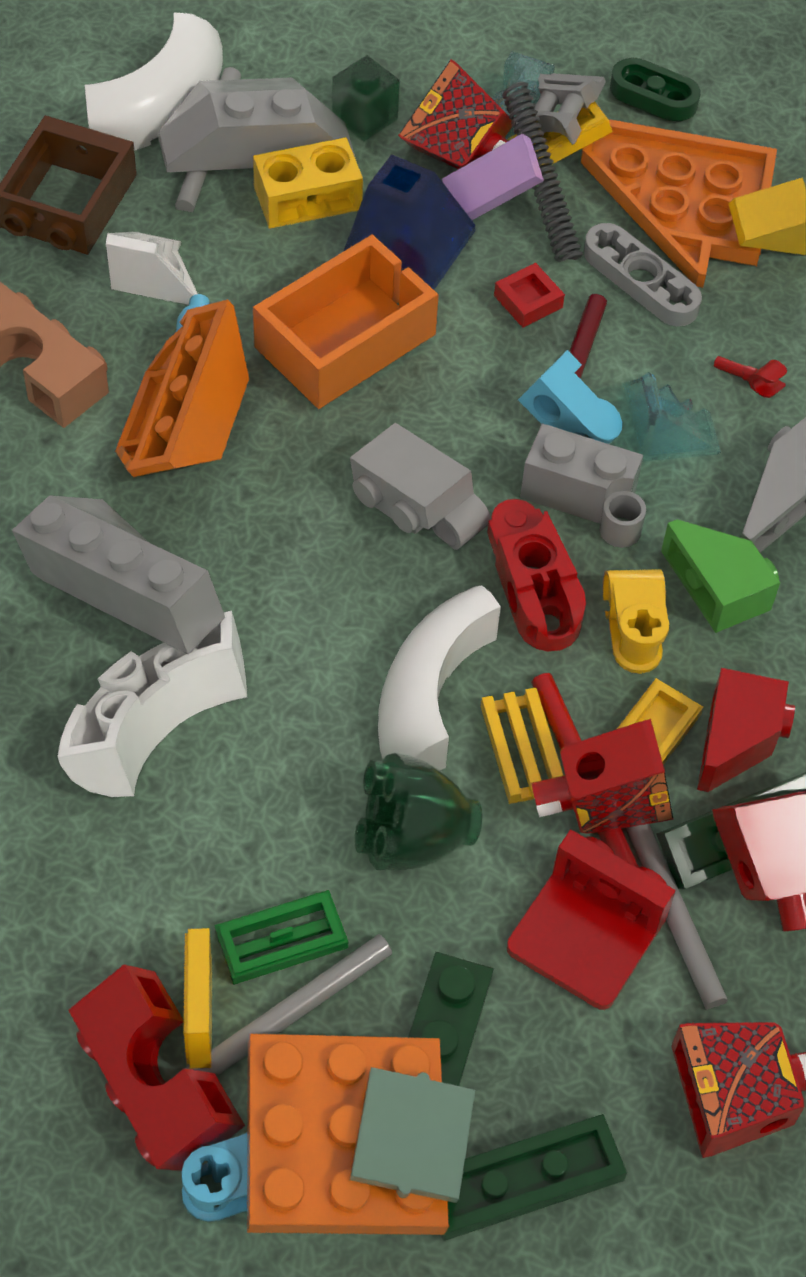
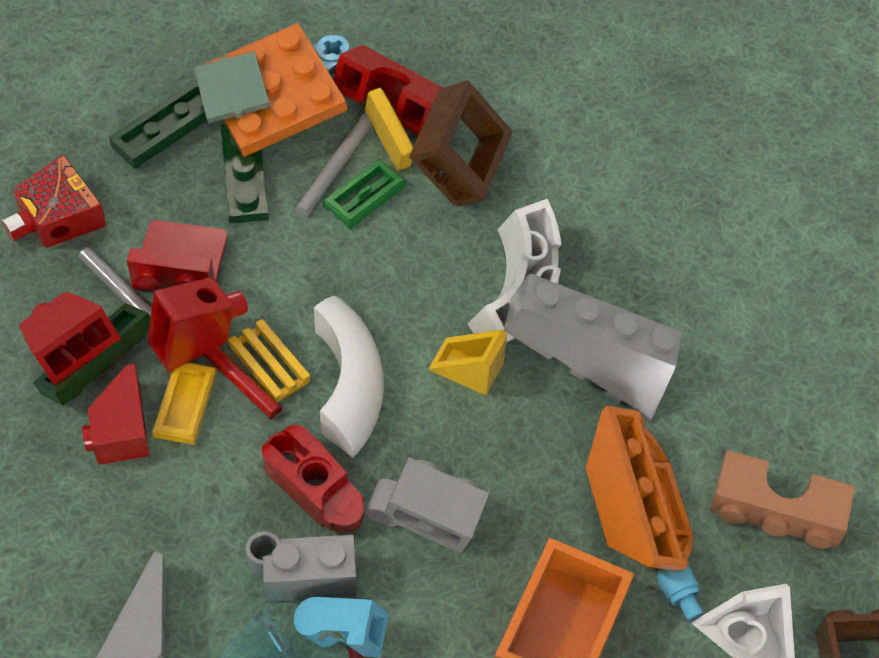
camera: 155 degrees right, 0 degrees up
clear green piece [355,753,483,871] -> none
yellow piece [603,569,669,674] -> none
bright green slope [661,519,780,633] -> none
none -> reddish brown window [409,80,513,206]
none -> yellow slope [428,329,507,395]

